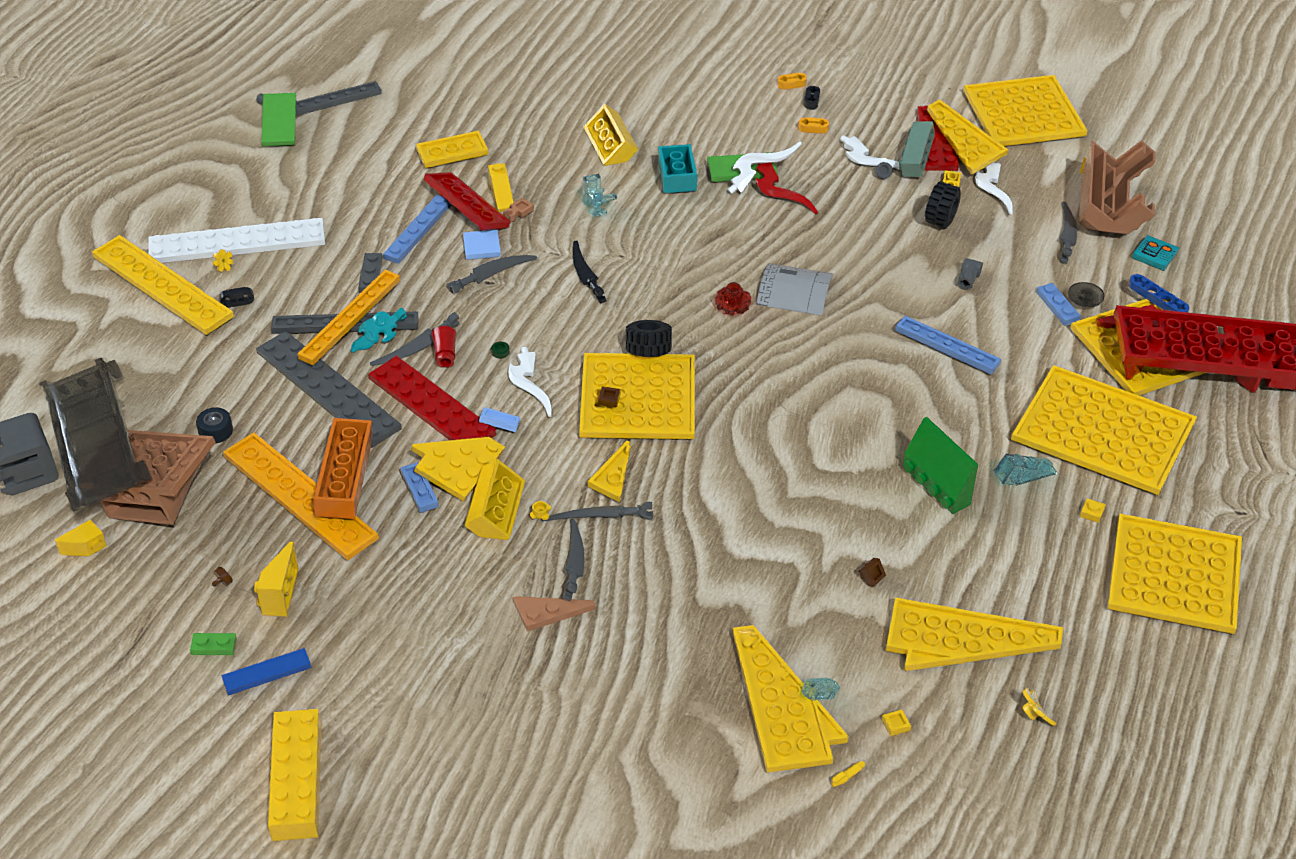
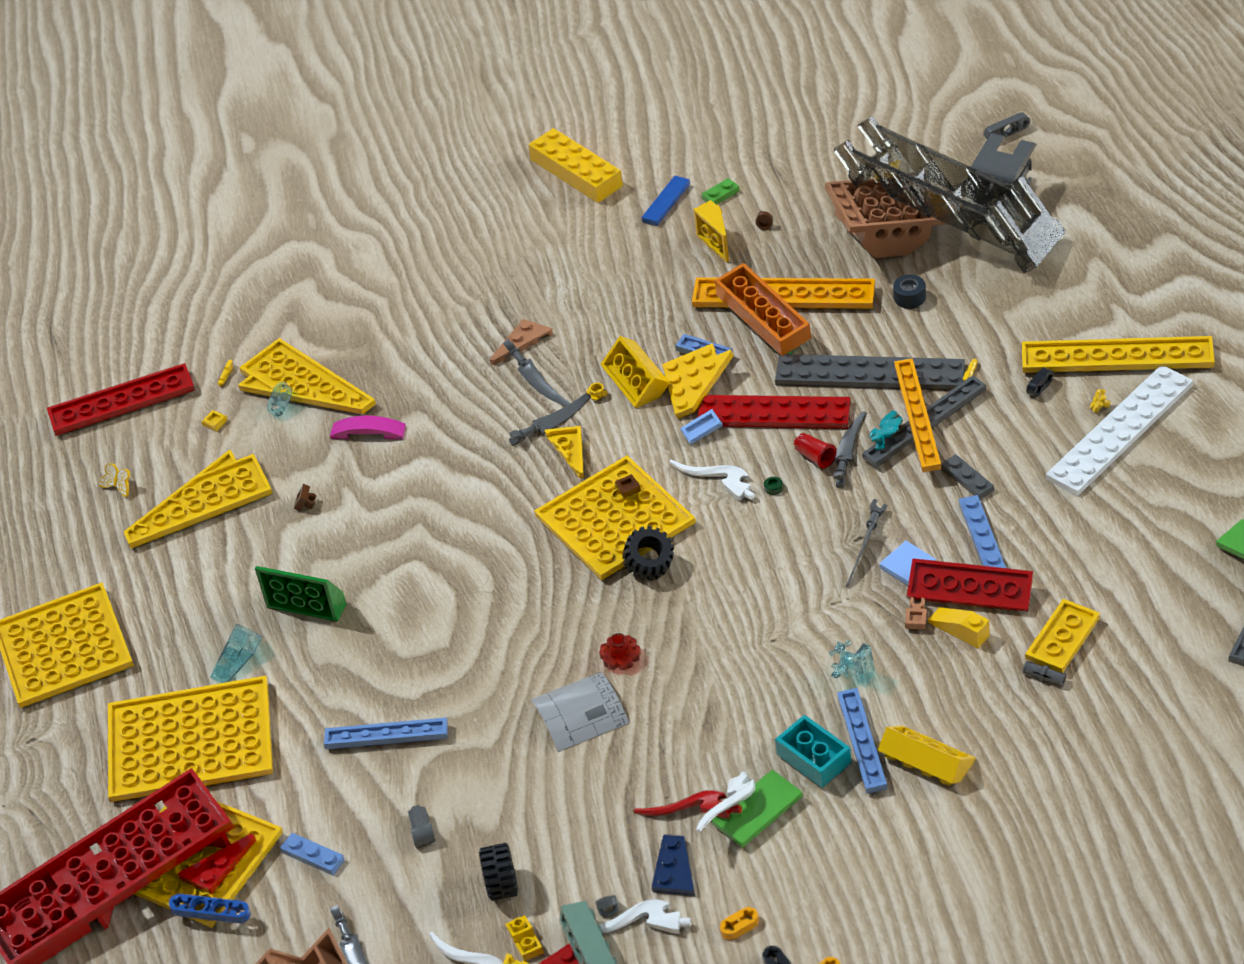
camera: 150 degrees right, 0 degrees up
black sword [573,240,607,304] -> none
clear smoke dish [1068,282,1104,307] -> none
yellow plate [1080,498,1106,523] -> none
none -> red plate [46,363,195,436]
none -> dark pink slope [330,416,406,439]
none -> dark blue wing [651,834,695,896]
none -> medium blue plate [837,688,887,794]
none -> yellow piece [963,359,978,382]
none -> dark grey pin [1022,661,1066,687]

